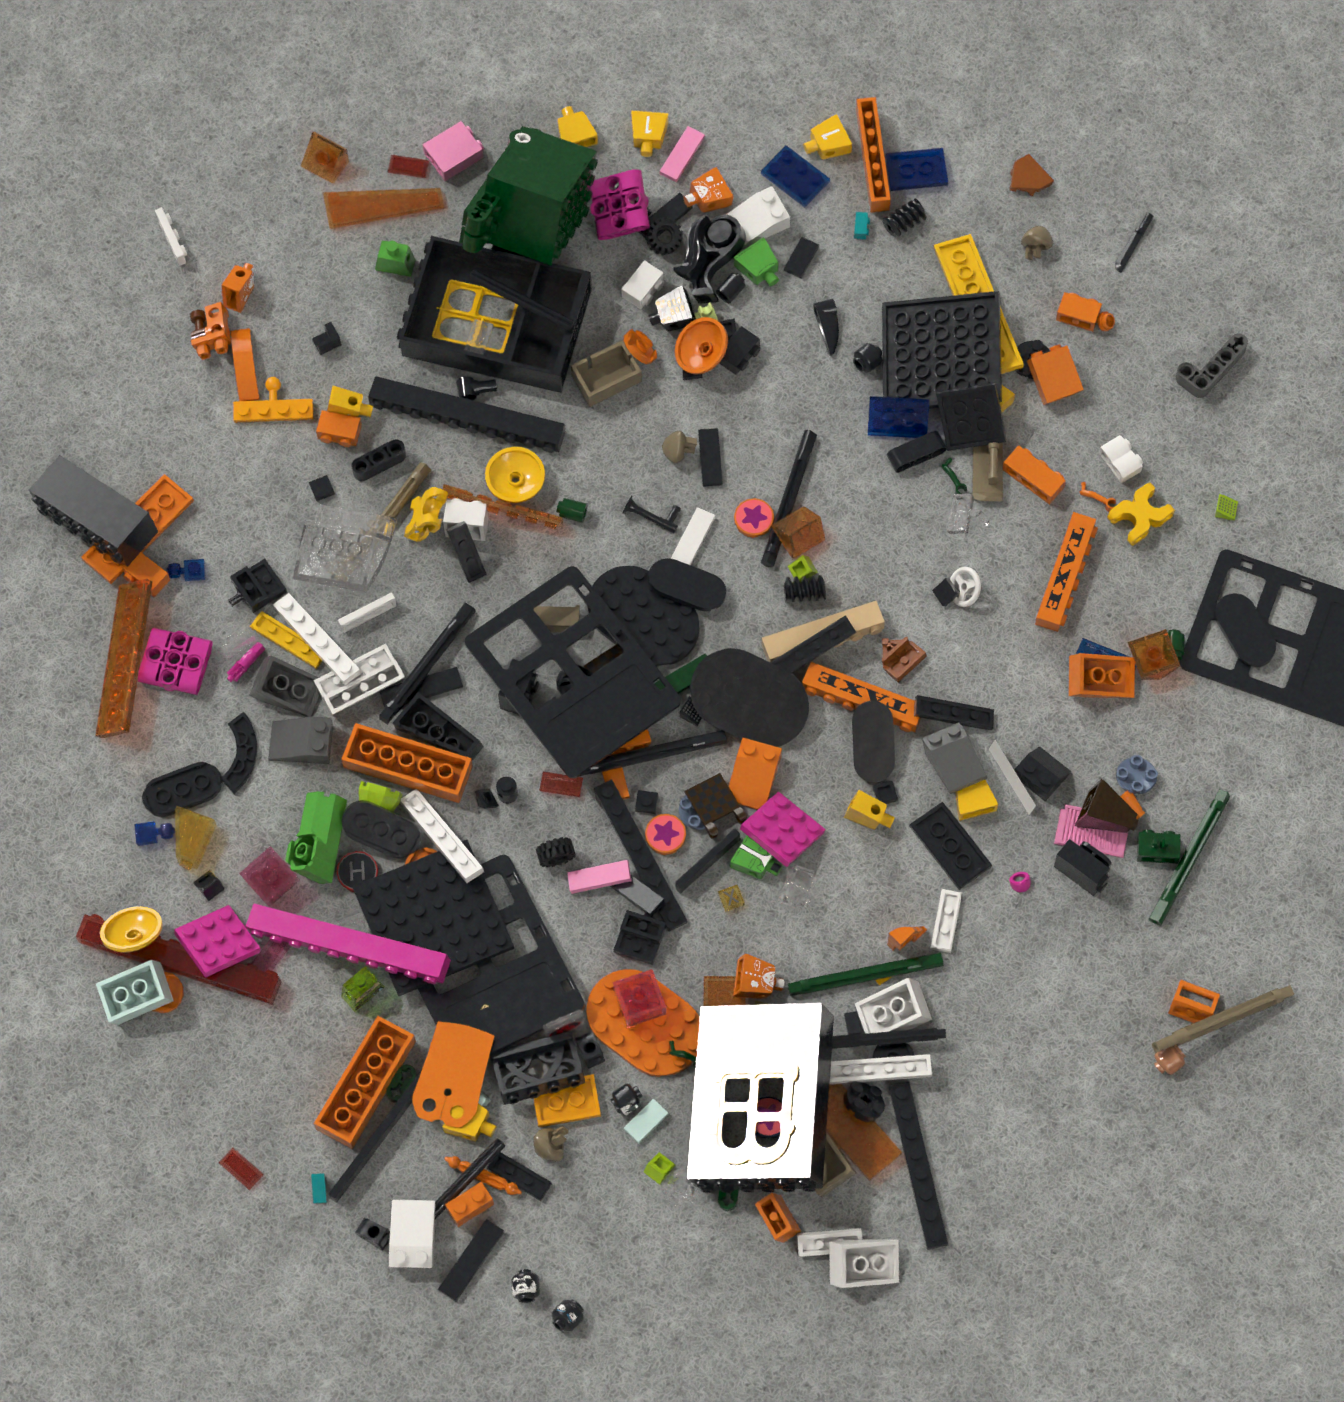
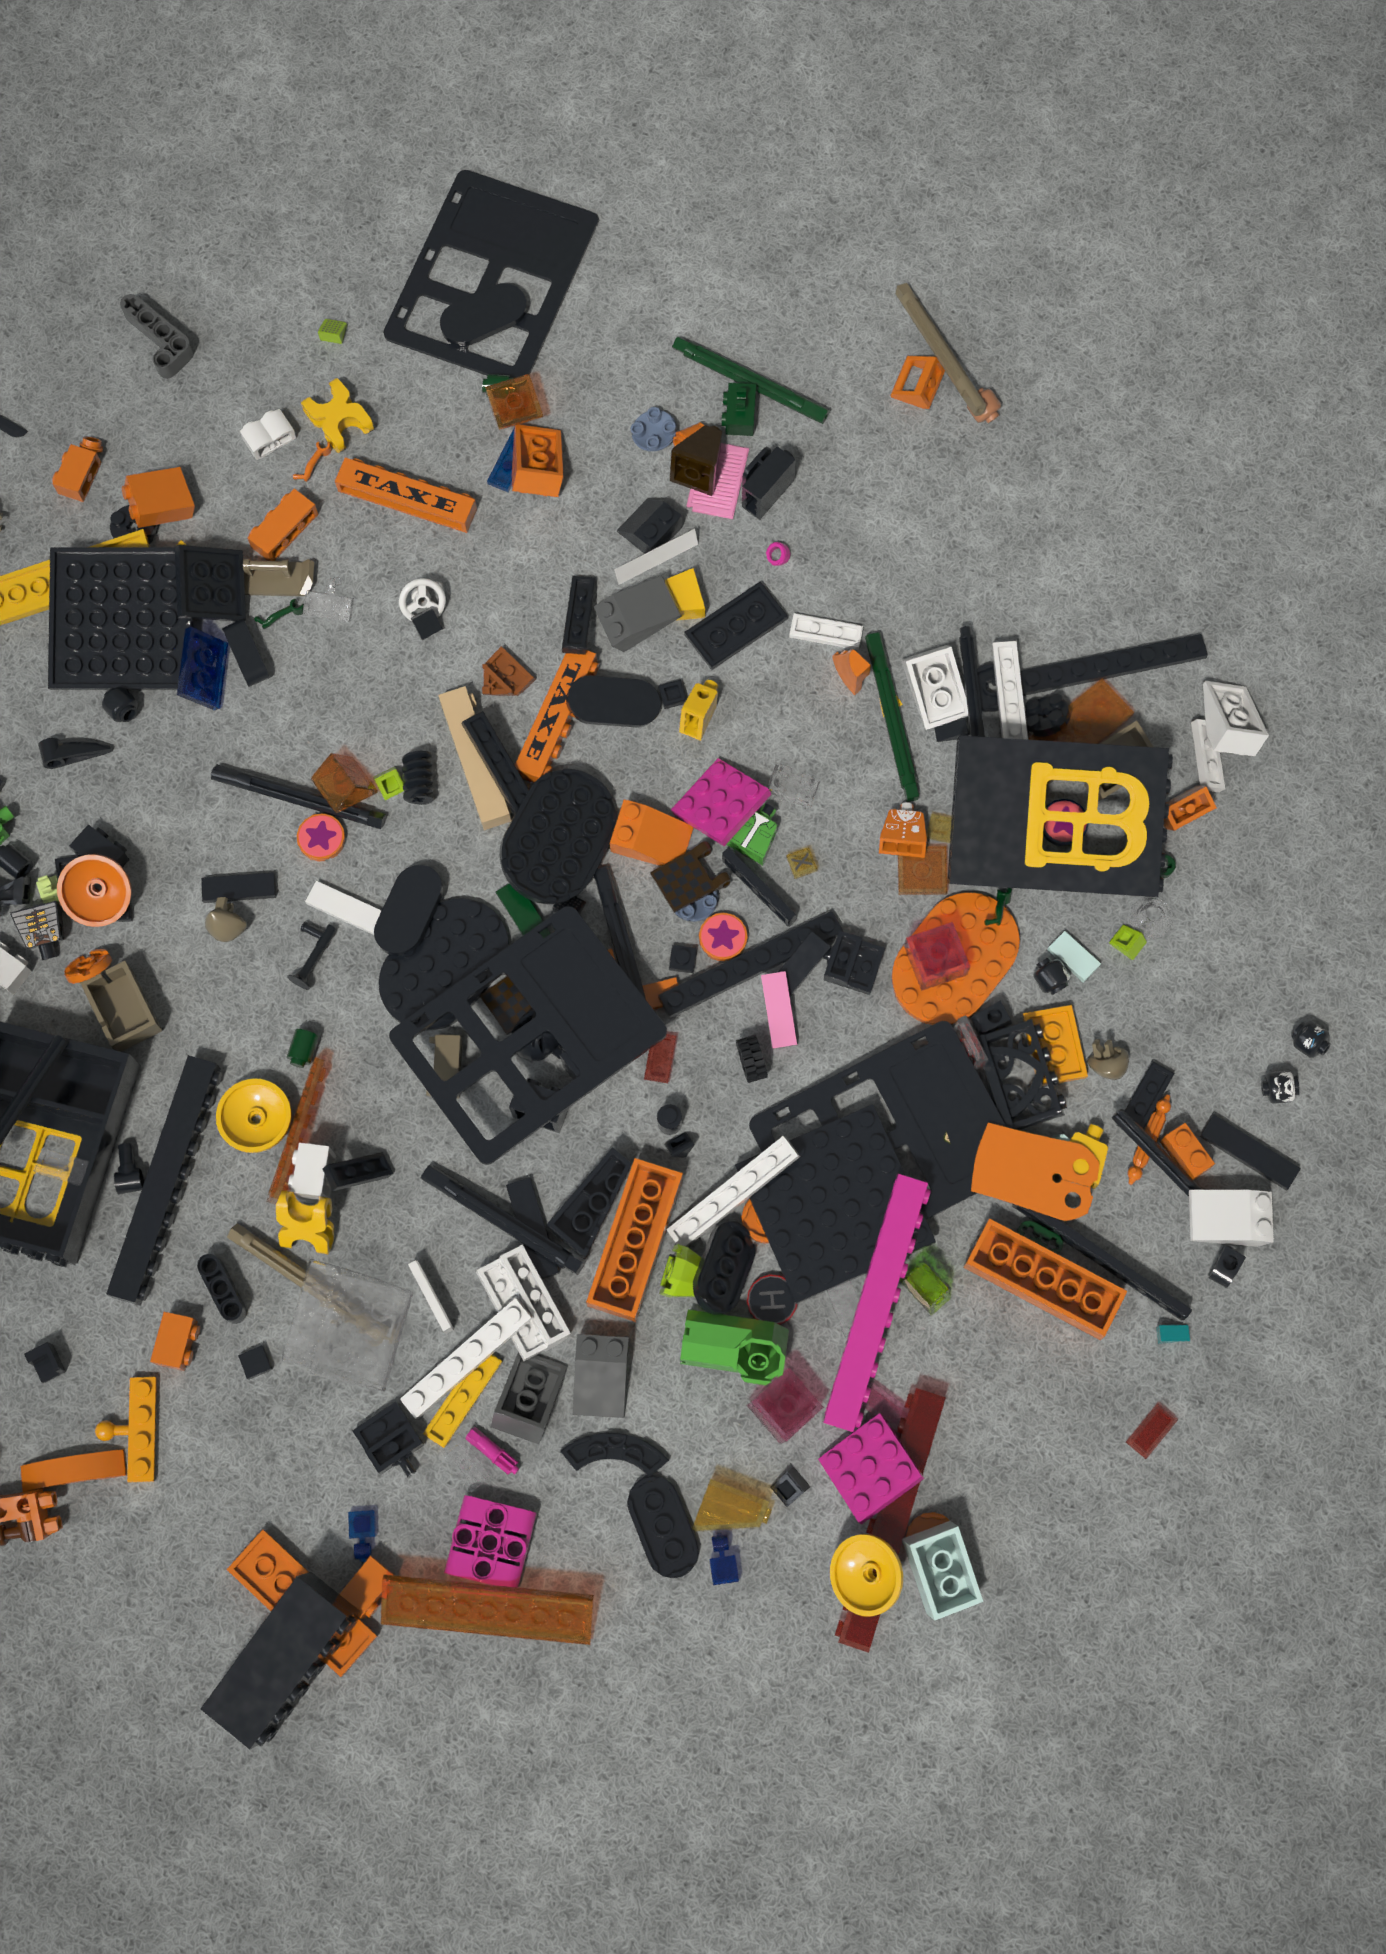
camera: 90 degrees left, 5 degrees up
yellow torso [327,386,373,417] -> none

